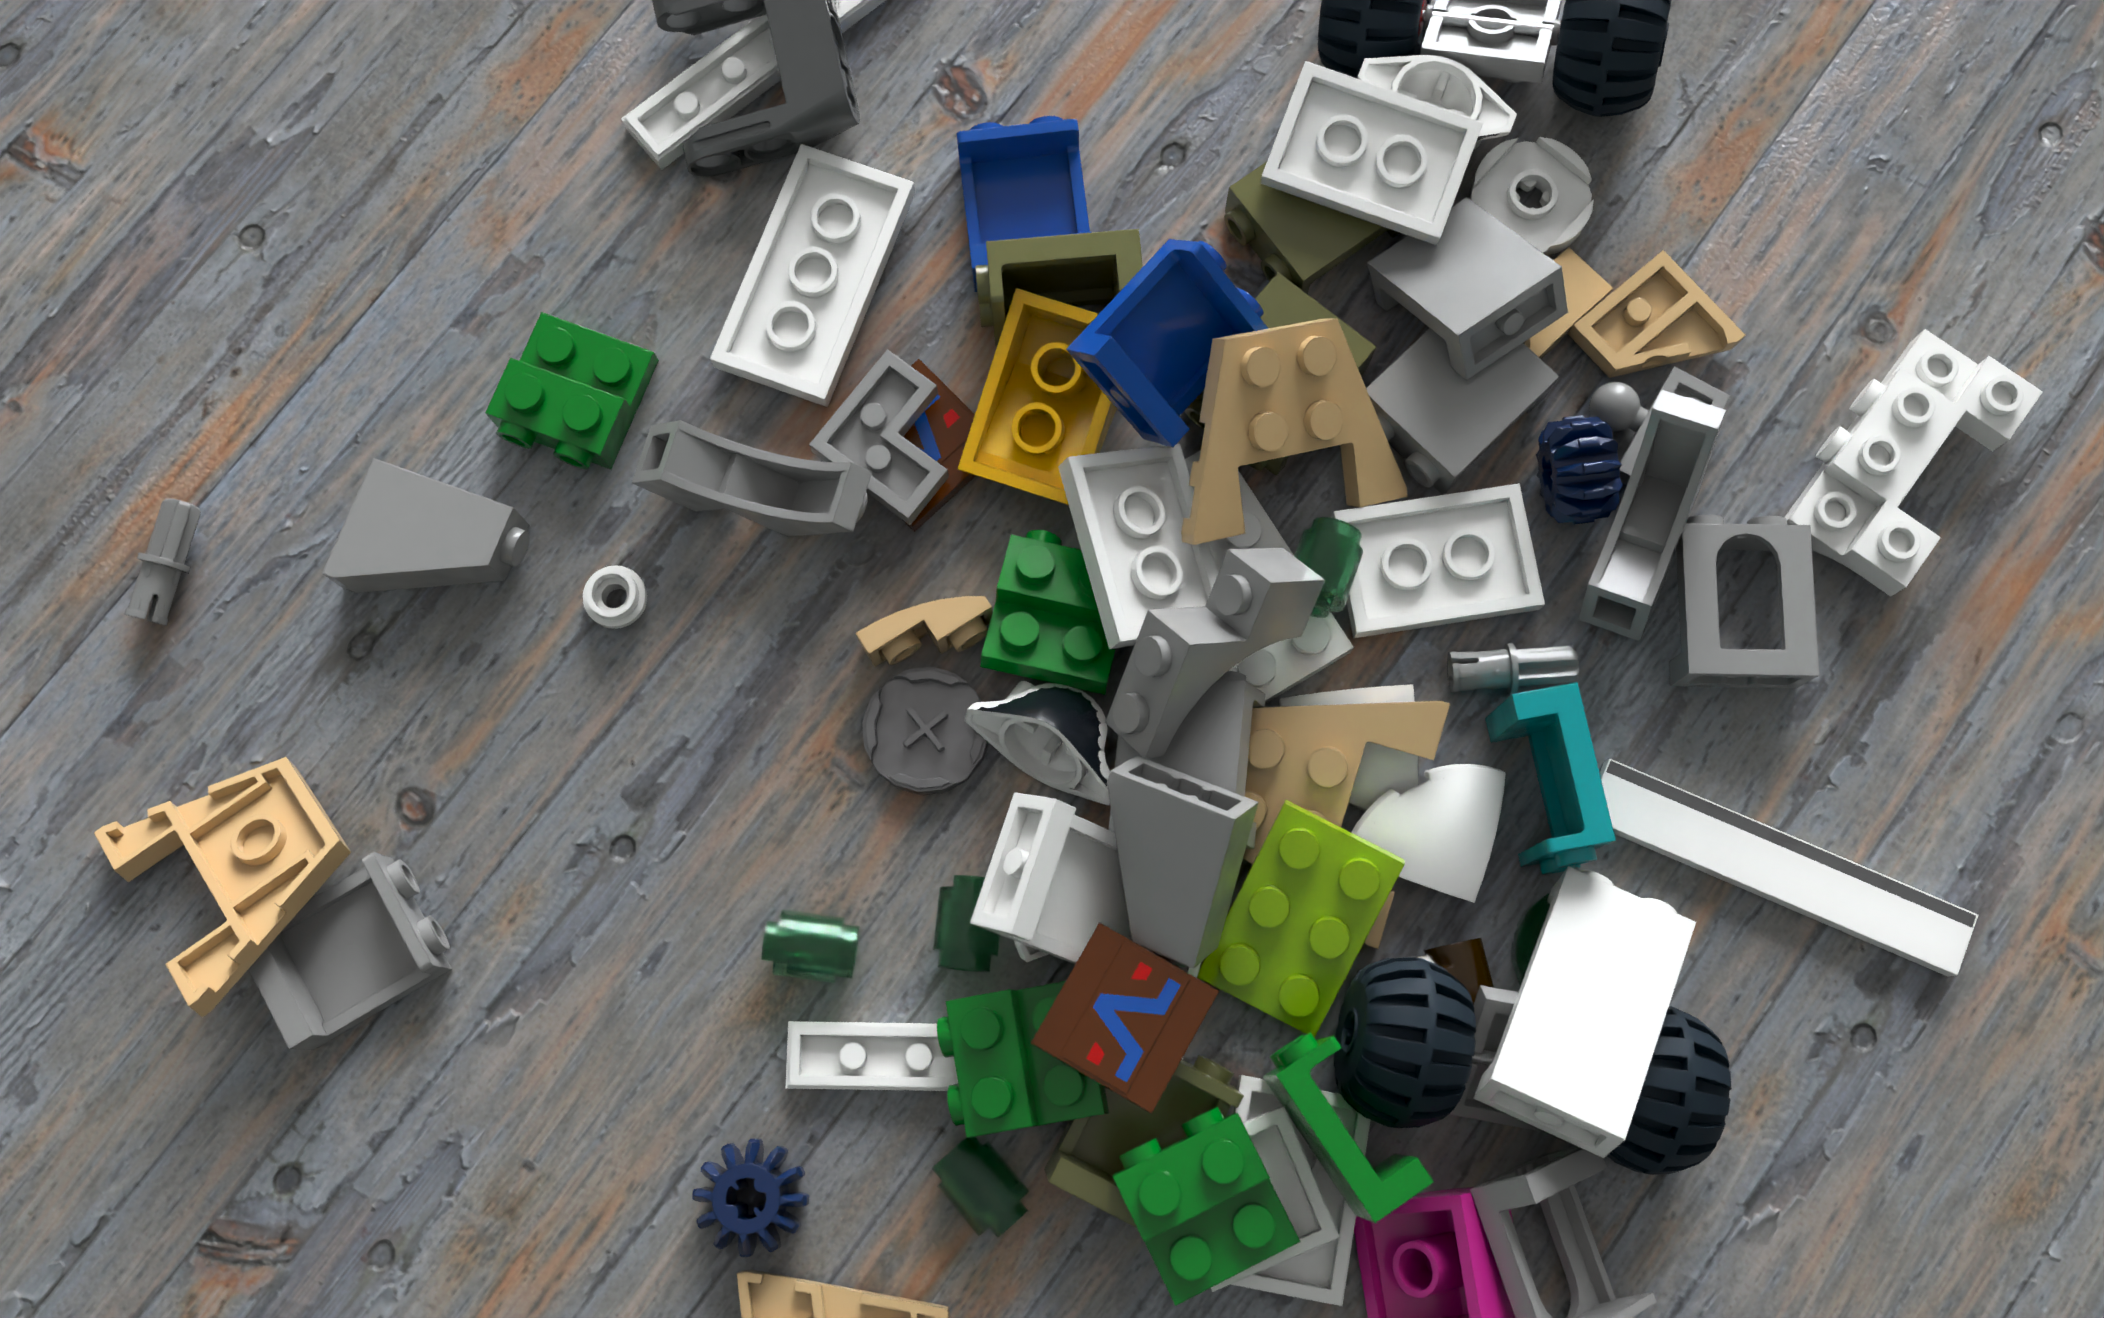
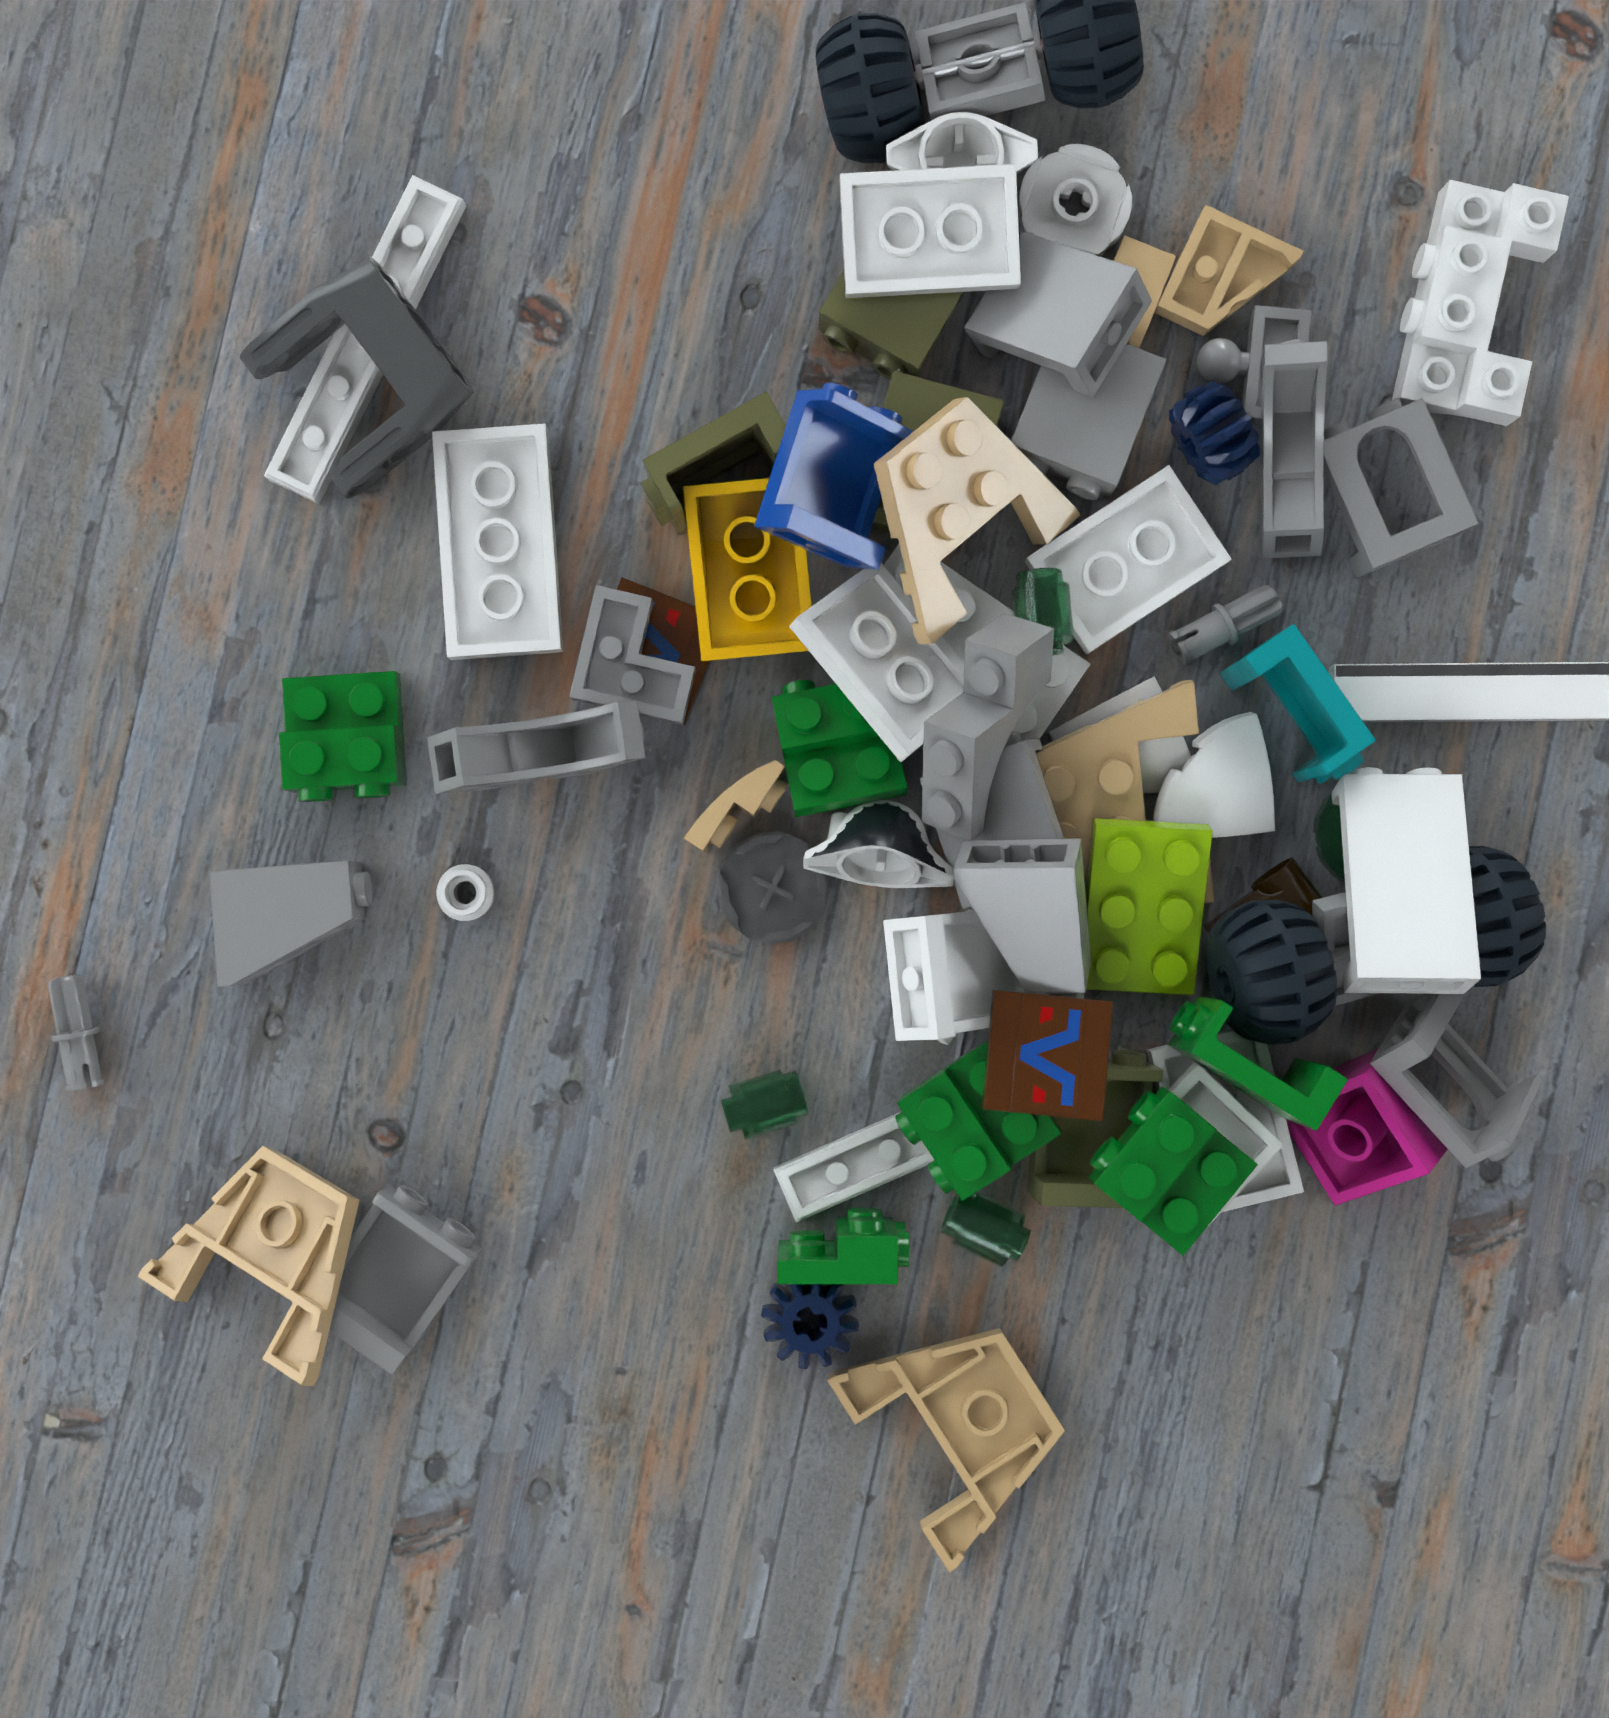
camera: 30 degrees left, 10 degrees up
clear green brick [933,875,1000,972] -> none
blue panel [956,116,1091,292] -> none
none -> green plate [777,1208,909,1285]

